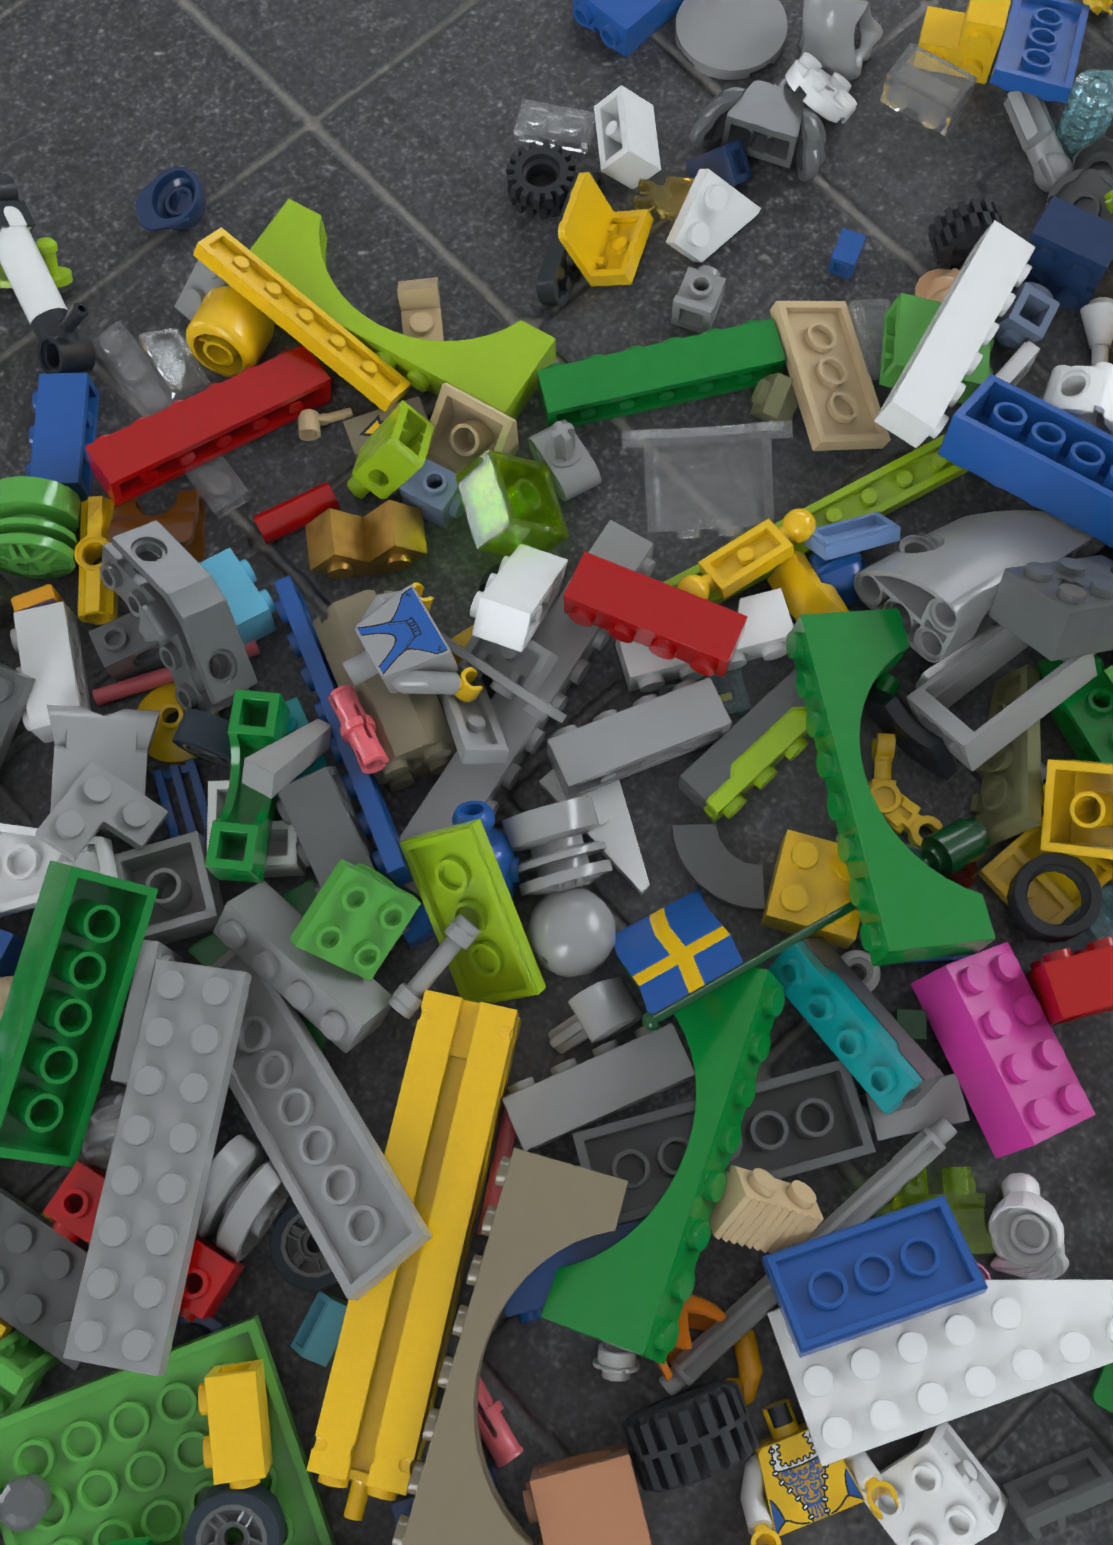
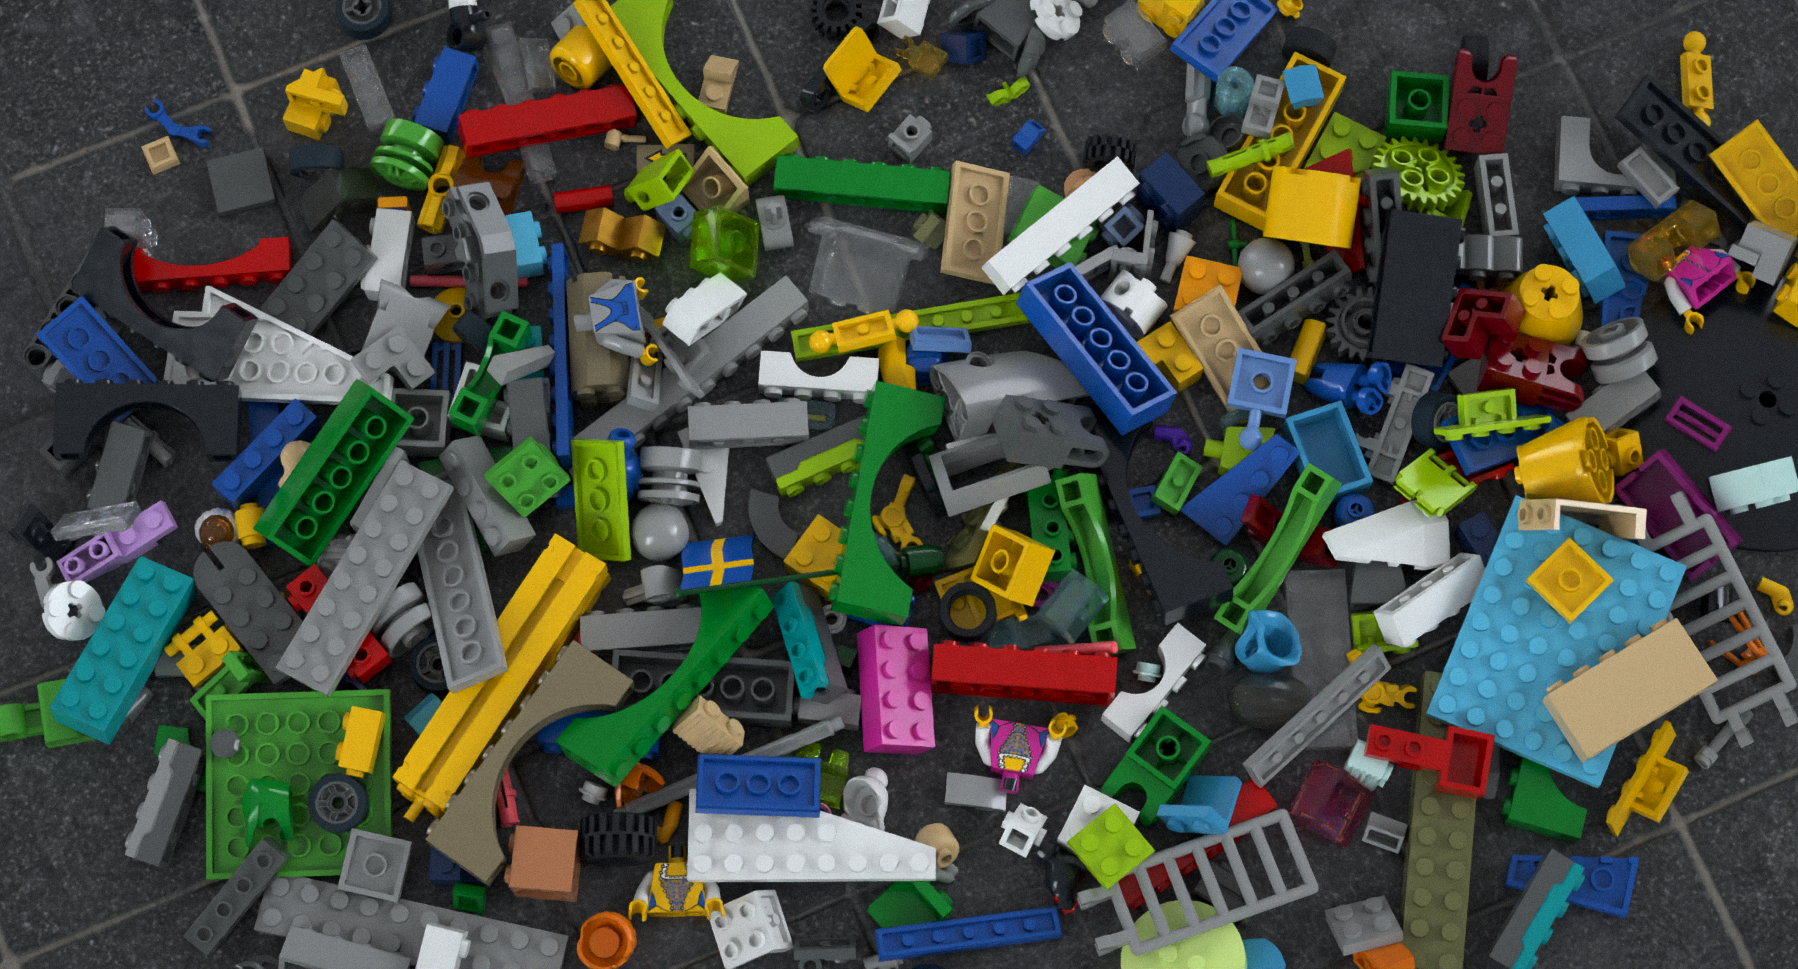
camera: 15 degrees right, 0 degrees up
coral pin [328,685,389,774] -> none
light grey bar [388,914,481,1019] -> none
red brick [563,552,748,678] -> none
white wing [666,169,761,262] -> none
none -> lime piece [986,77,1030,106]
none -> light grey bracket [1108,210,1158,281]

